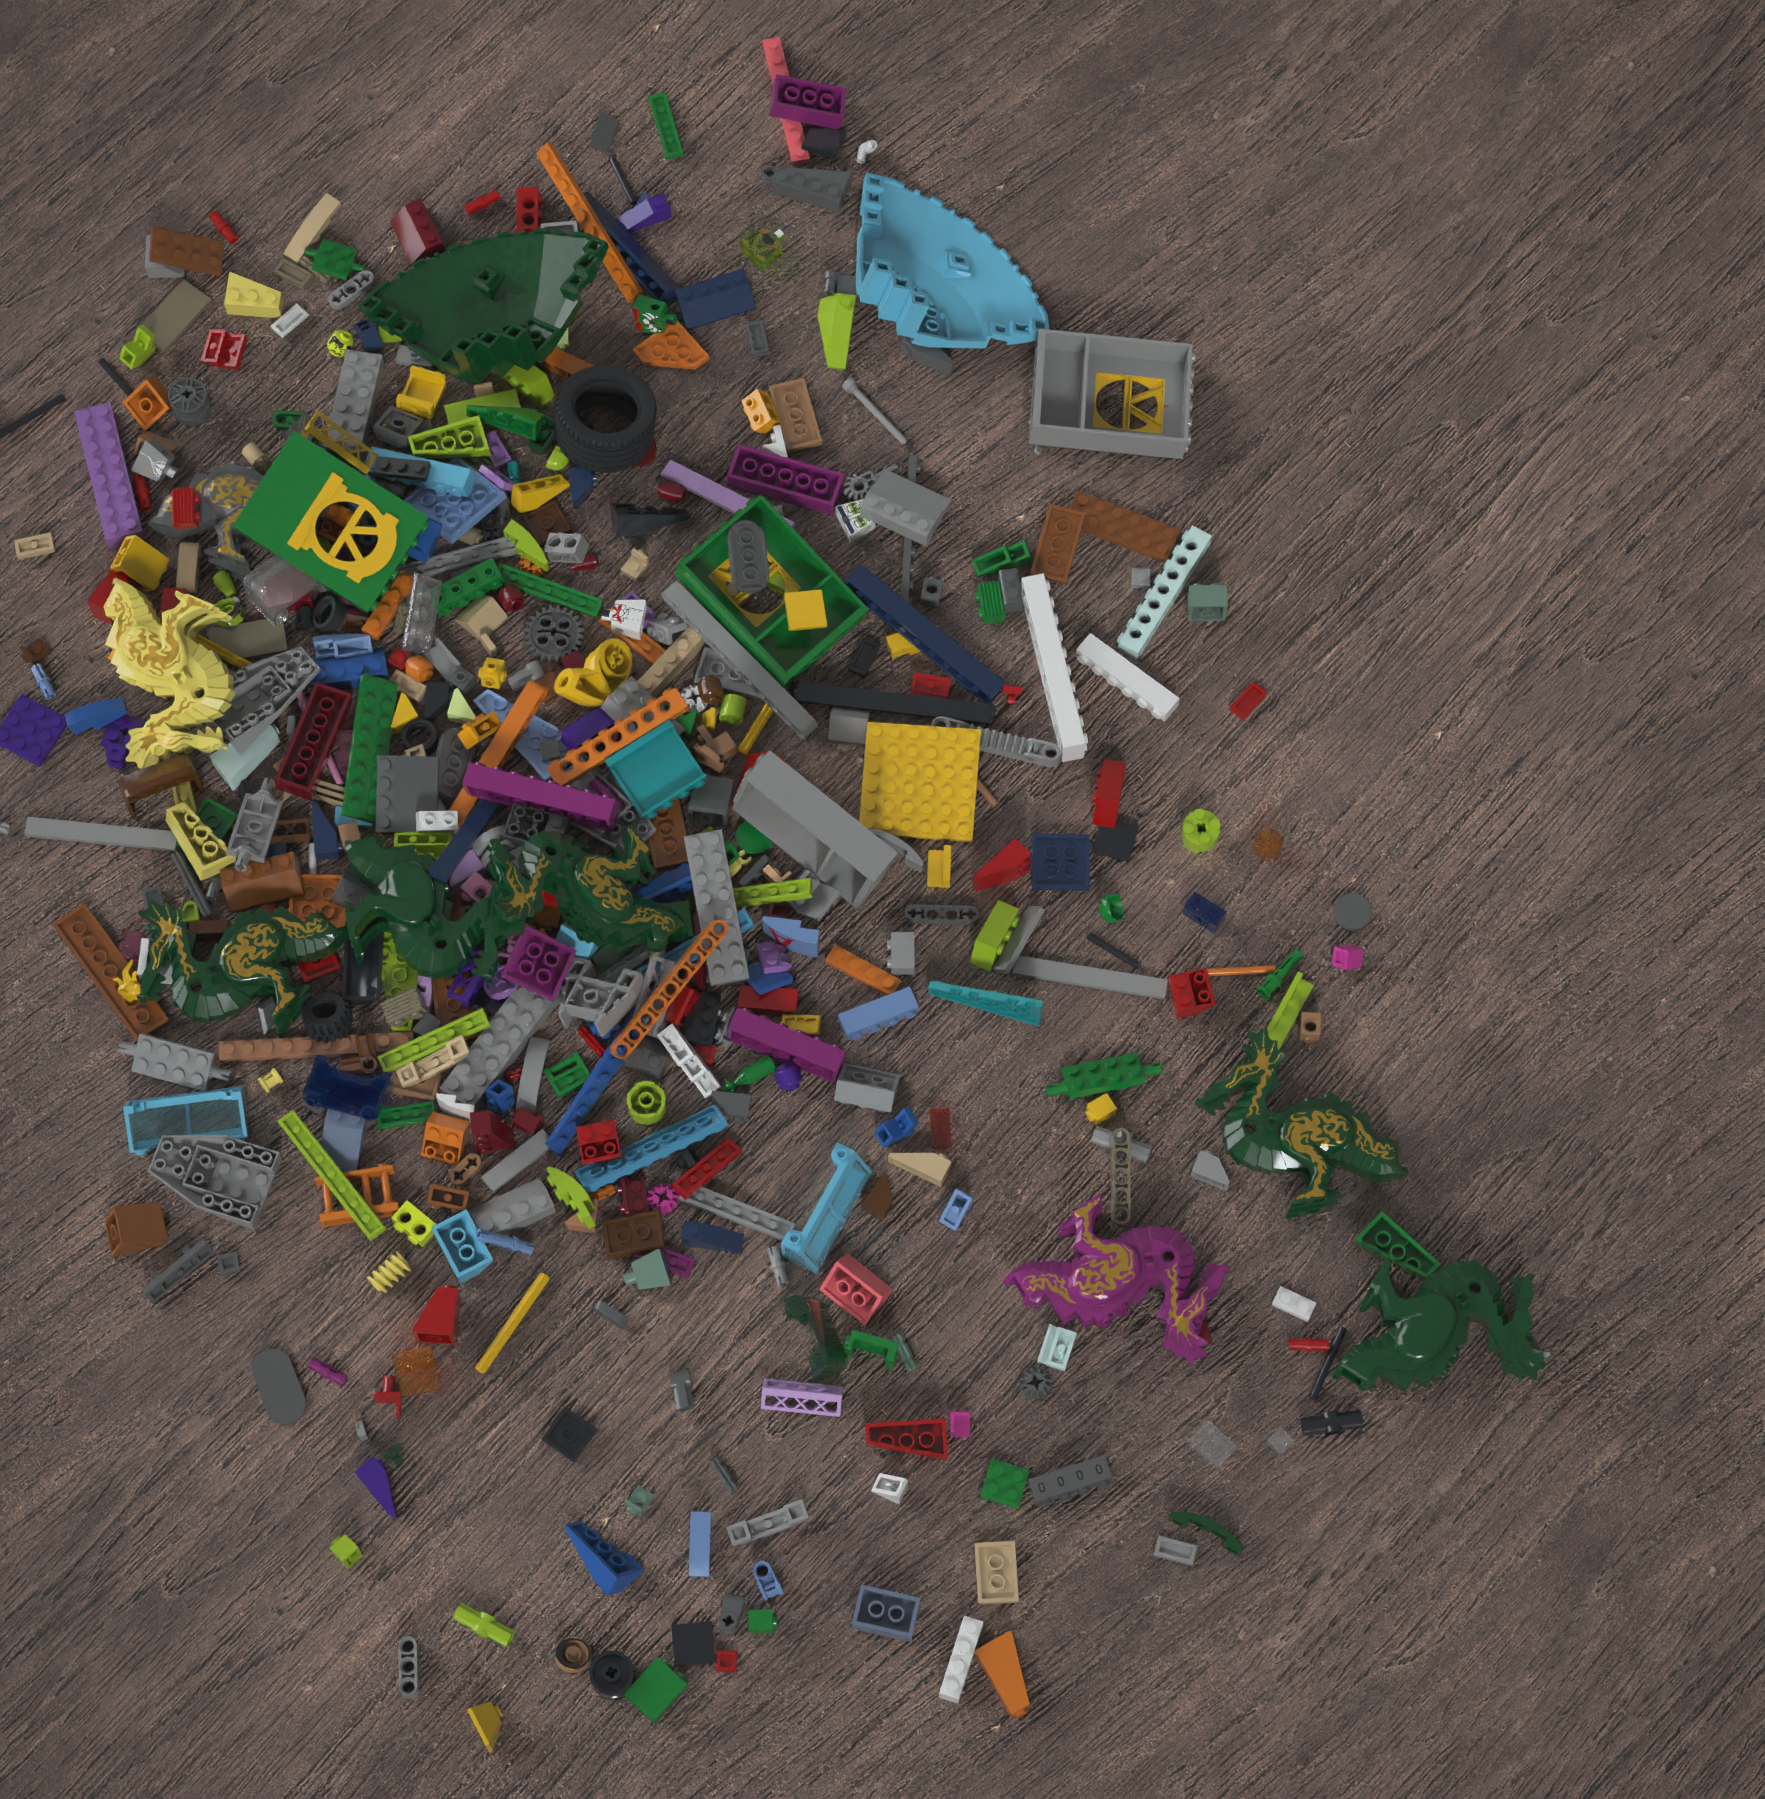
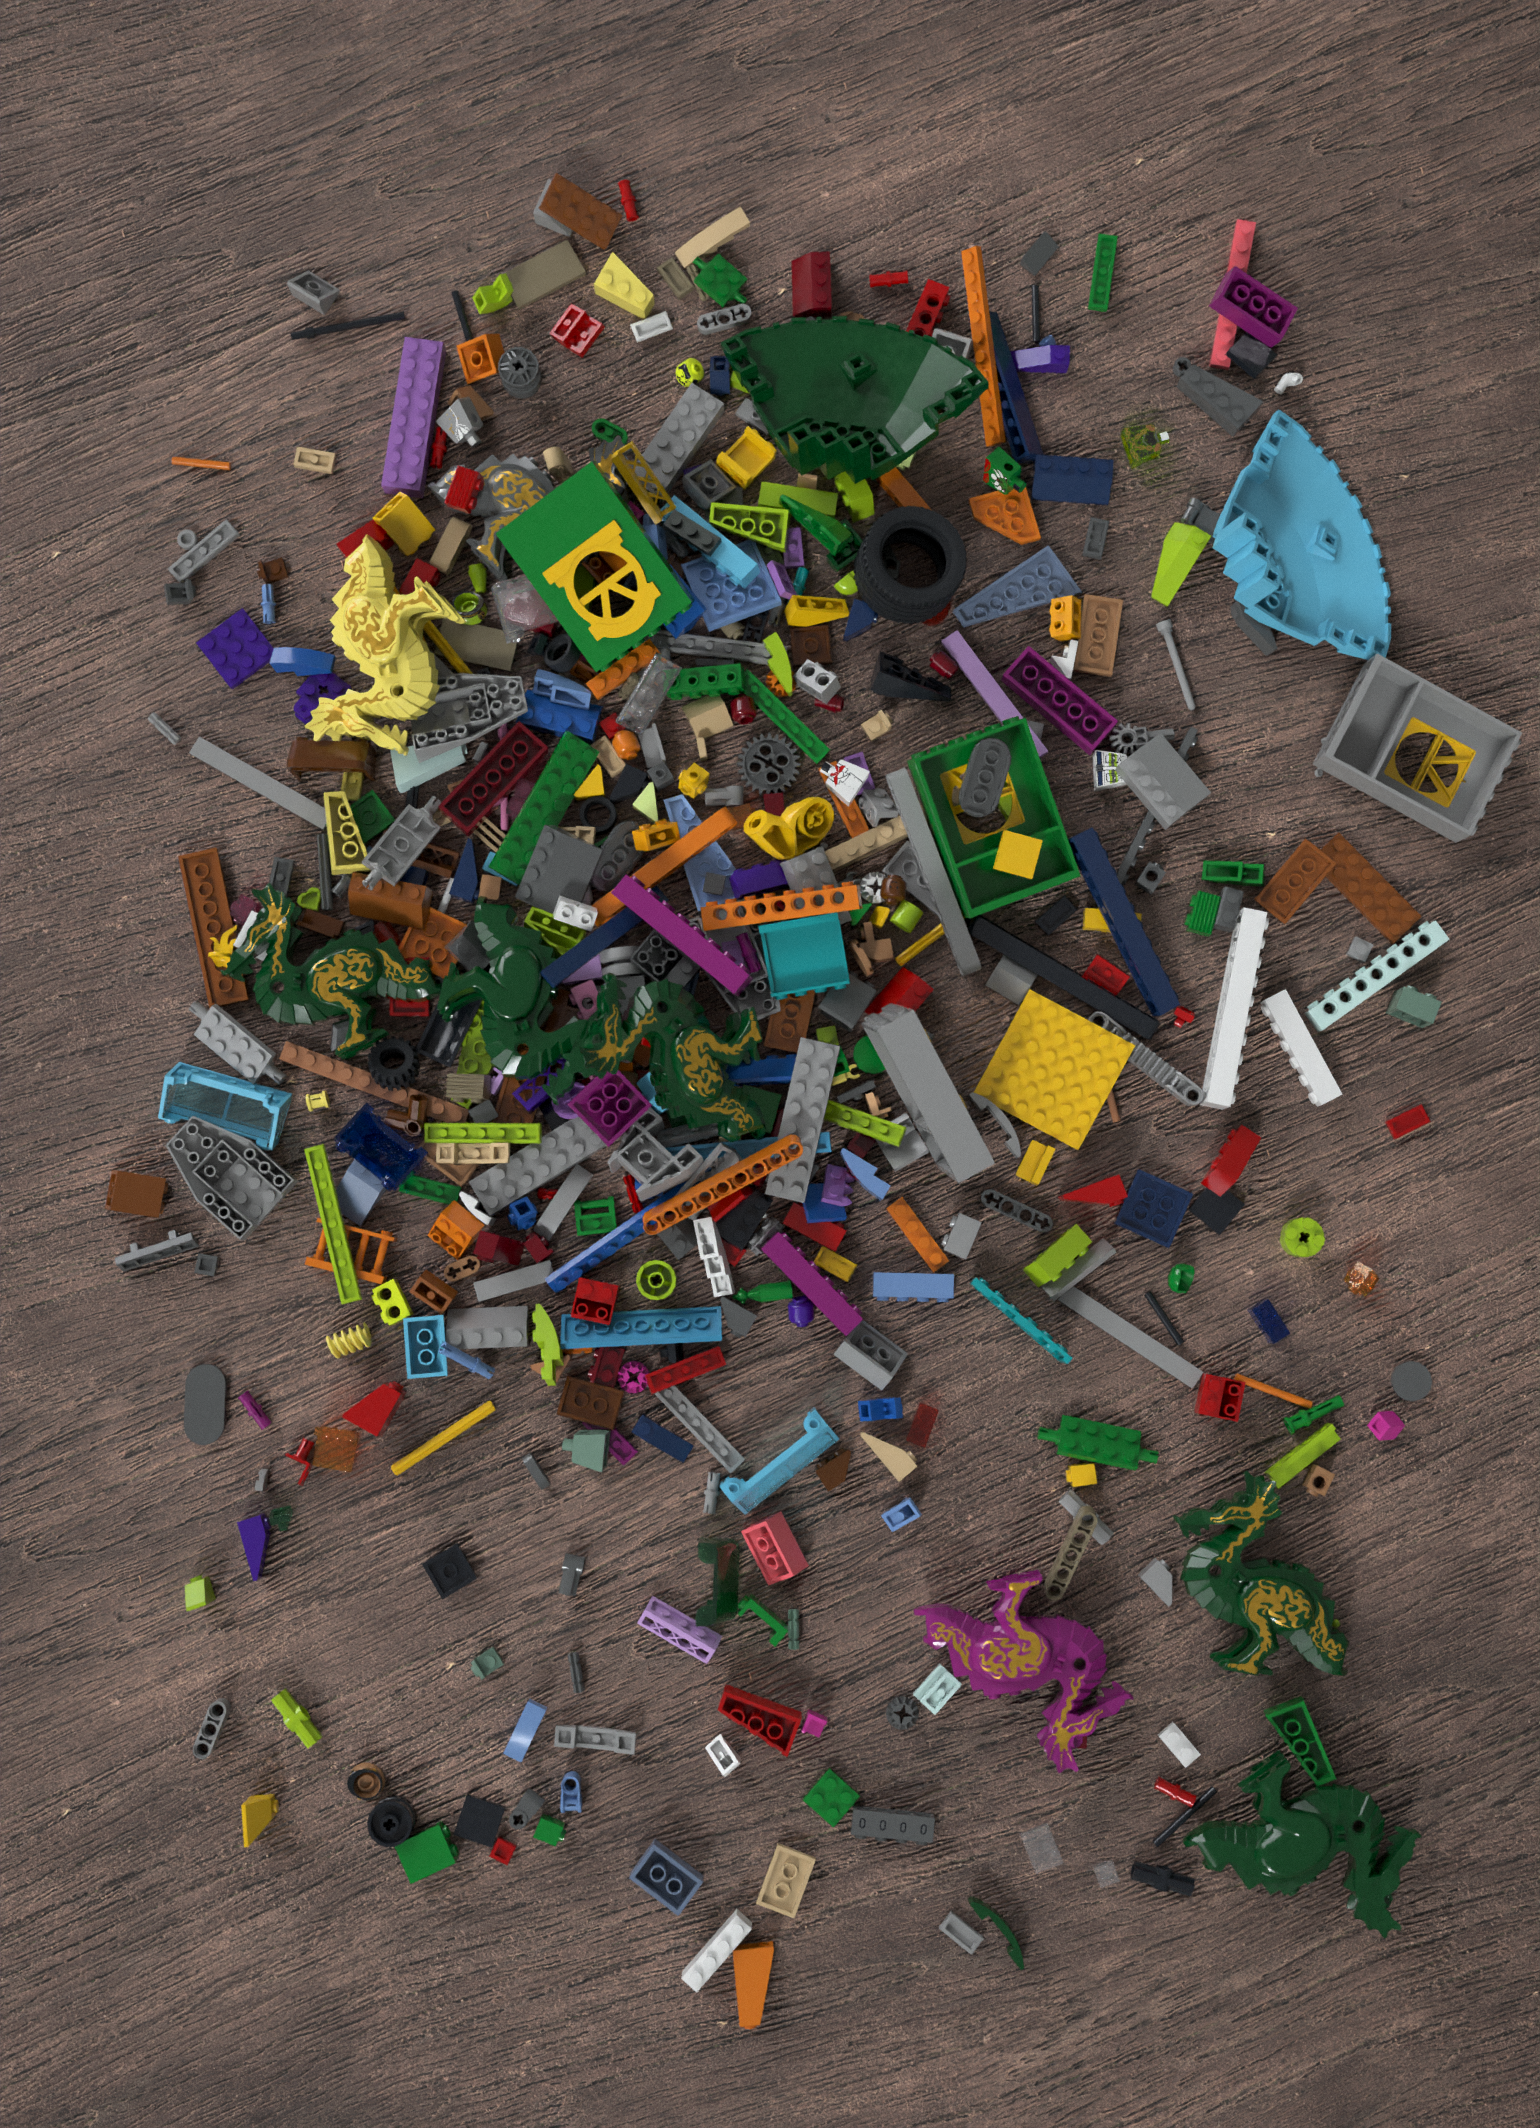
camera: 25 degrees right, 15 degrees up
blue wedge [564,1520,644,1596] -> none
none -> sand blue wing [953,545,1082,627]

